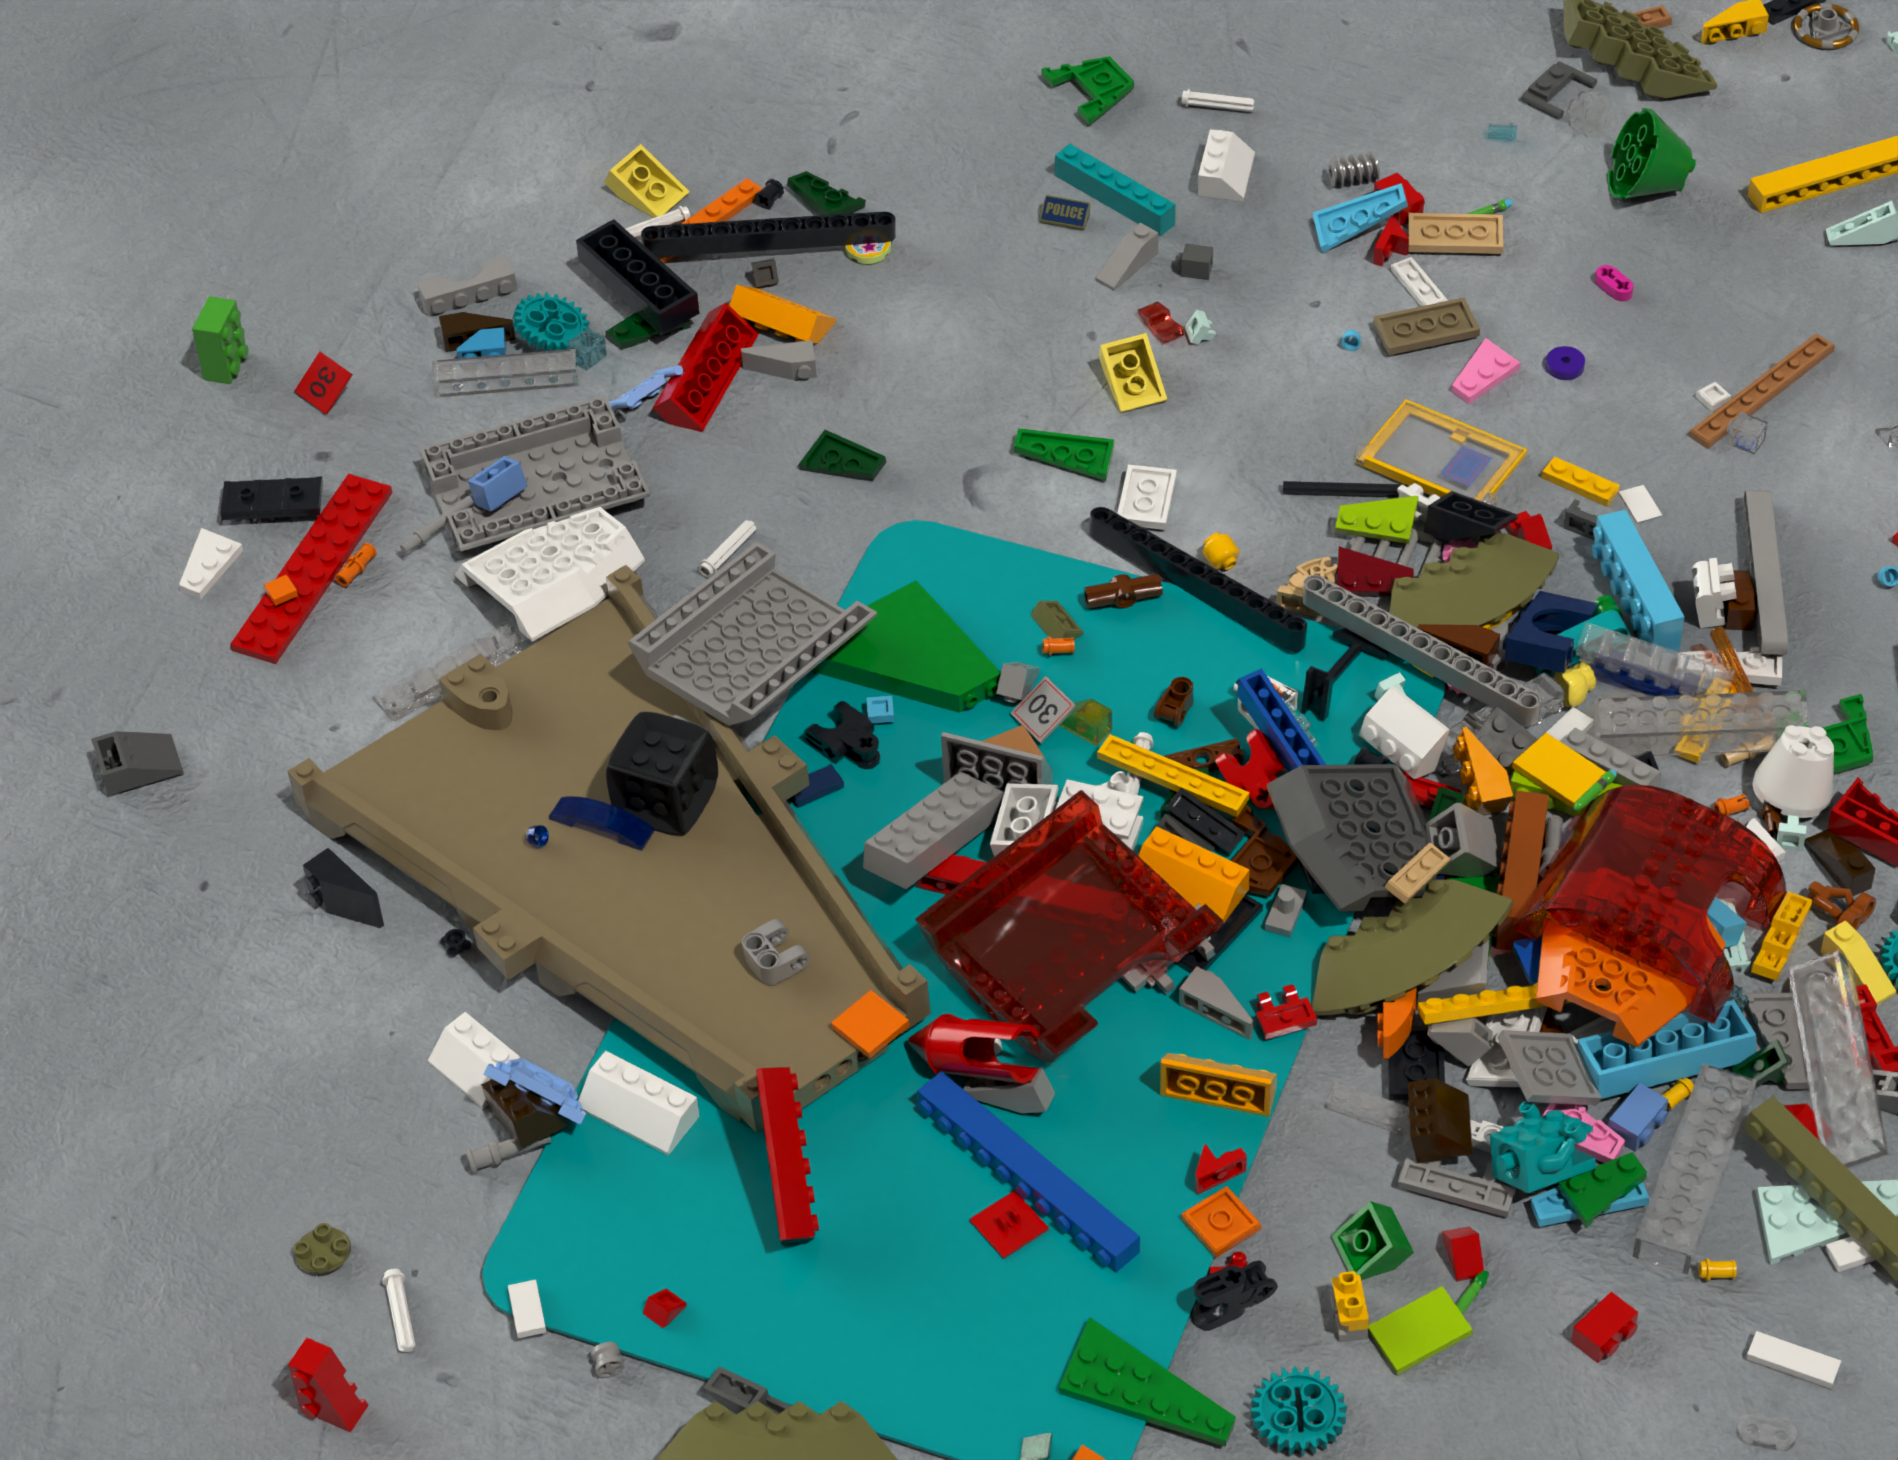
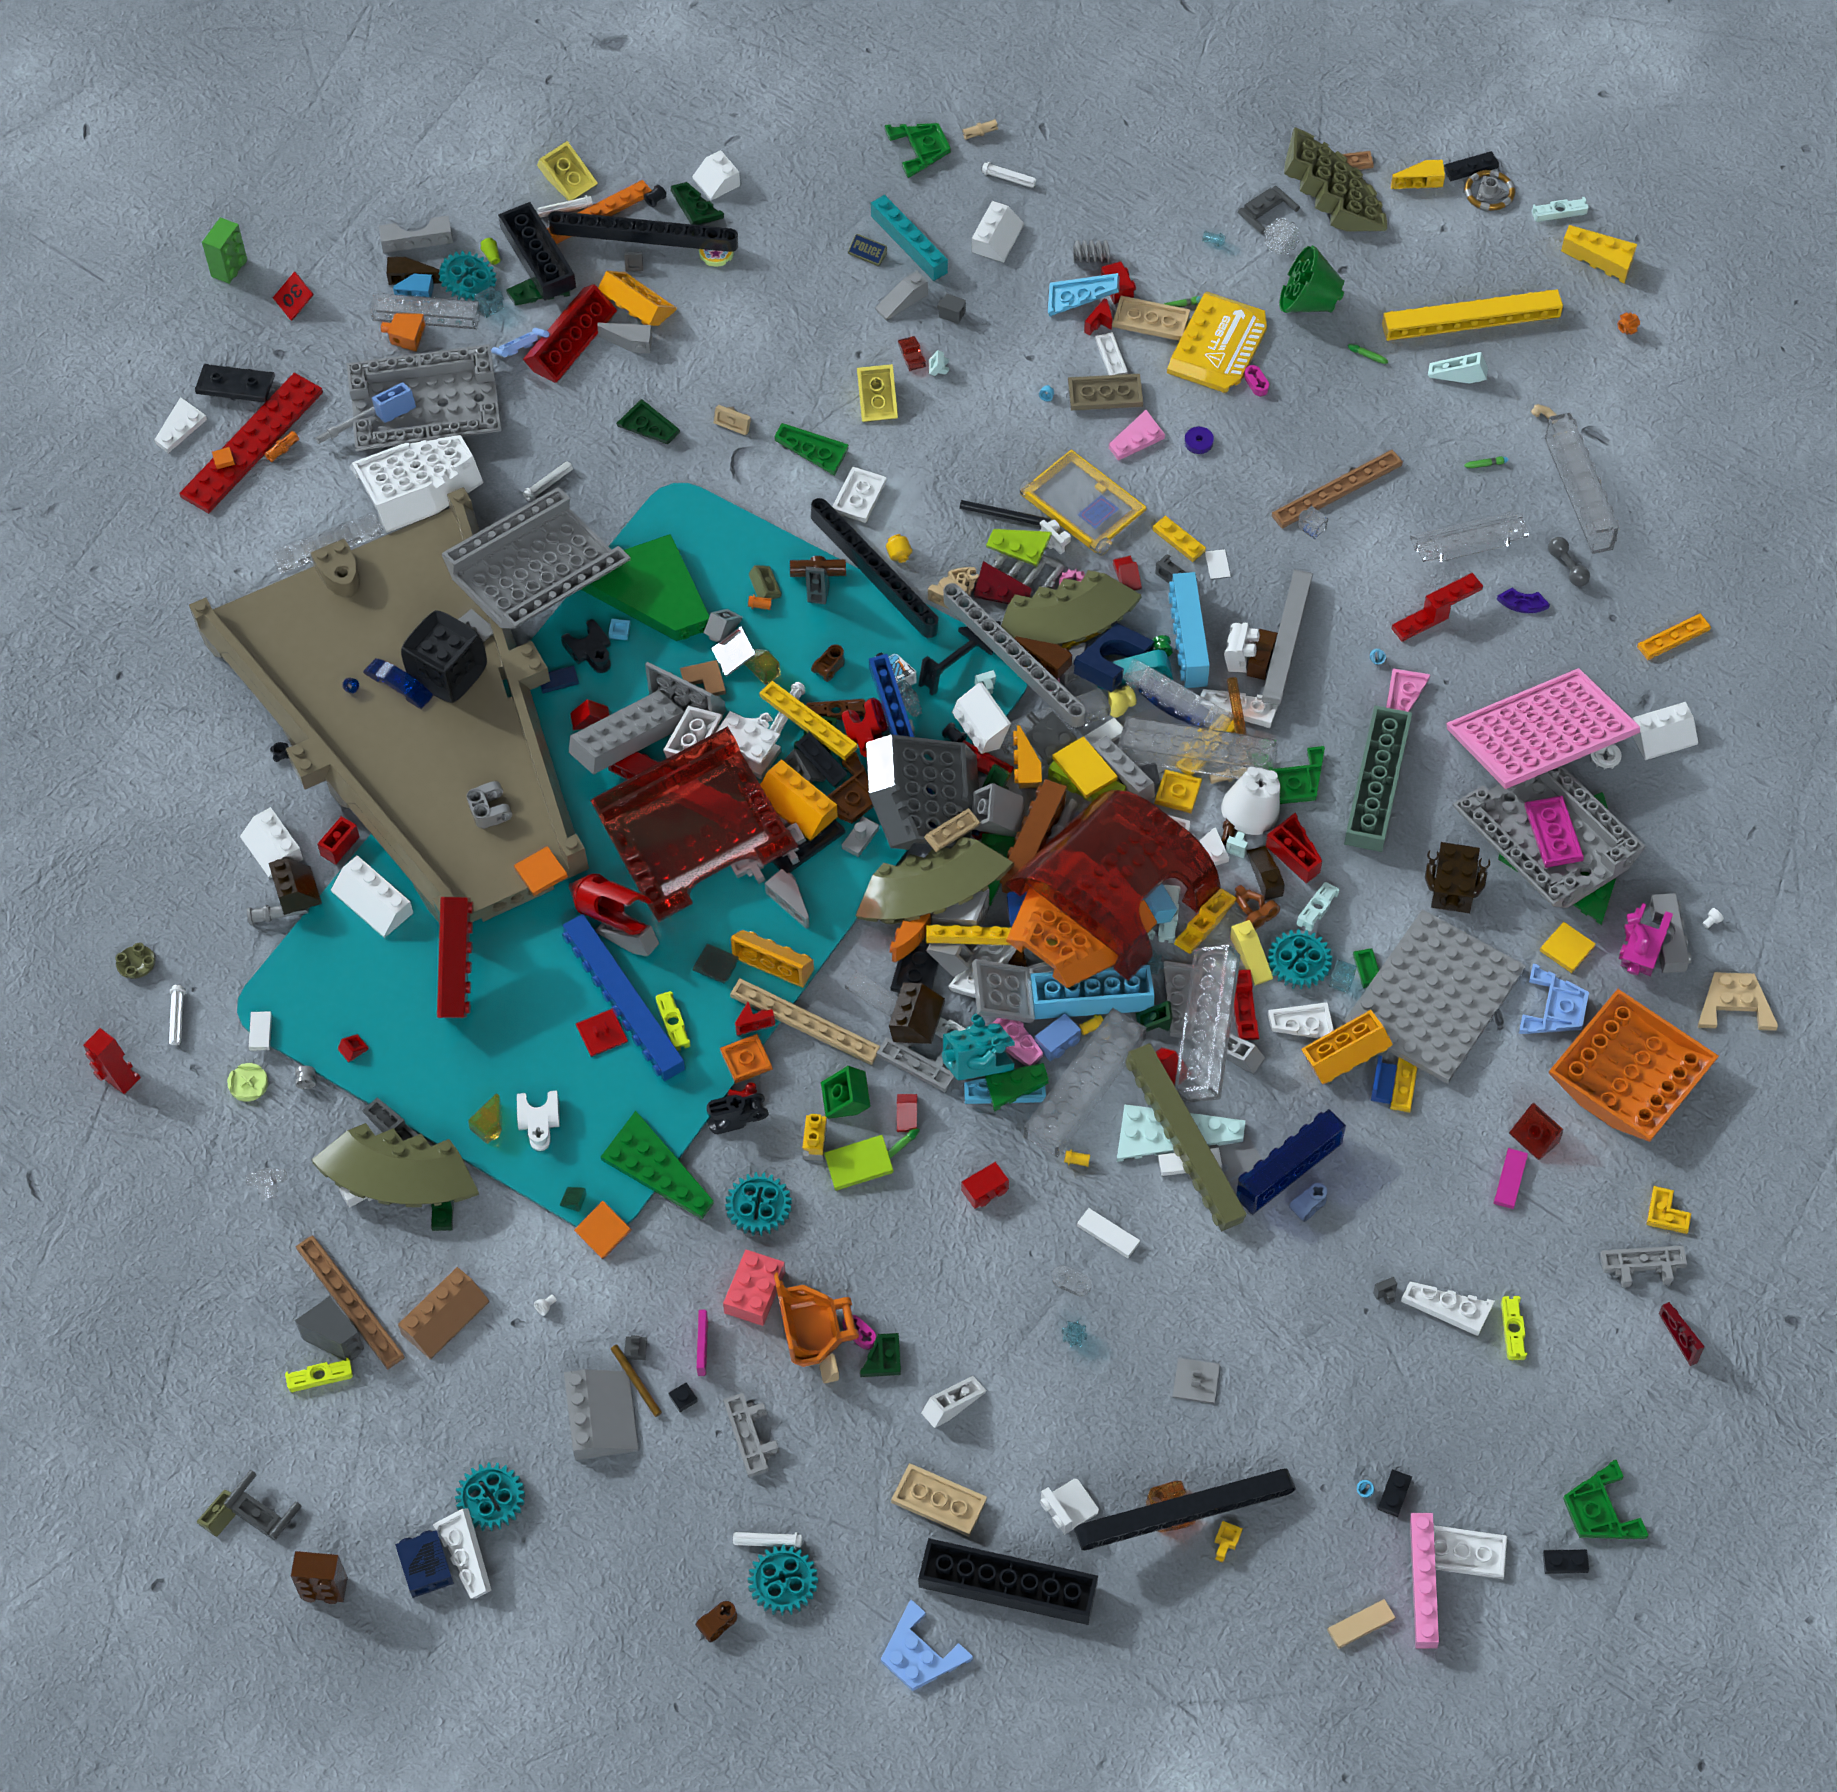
camera: 10 degrees right, 10 degrees up
dark grey slope [91,731,184,795] -> none
black slope [303,848,384,928] -> none
light blue wing [483,1058,586,1125] -> none
red plate [1256,984,1318,1040] -> none
black slope [1424,491,1518,541] -> none
bright green piece [1573,770,1617,811] -> none
white tile [1696,382,1731,412] -> none
orange pin [1713,794,1749,819] -> none
none -> yellowish green tile [227,1063,268,1102]
none -> red brick [317,816,360,865]
none -> orange torso [381,313,426,352]
none -> clear yellow slope [468,1093,502,1144]
none -> lime cone [480,238,501,265]
none -> white piece [517,1091,560,1151]
none -> red slope [570,699,610,731]
none -> neon yellow piece [656,991,690,1051]
none -> white slope [692,150,740,201]
none -> clear smoke piece [693,944,739,984]
none -> tan tile [713,405,751,435]
none -> tan tile [730,978,881,1065]
none -> dark grey slope [805,567,829,604]
none -> tan pin [962,119,998,140]
none -> yellow tile [1154,769,1202,814]
none -> yellow slope [1167,292,1267,393]
none -> bright green piece [1348,344,1388,364]

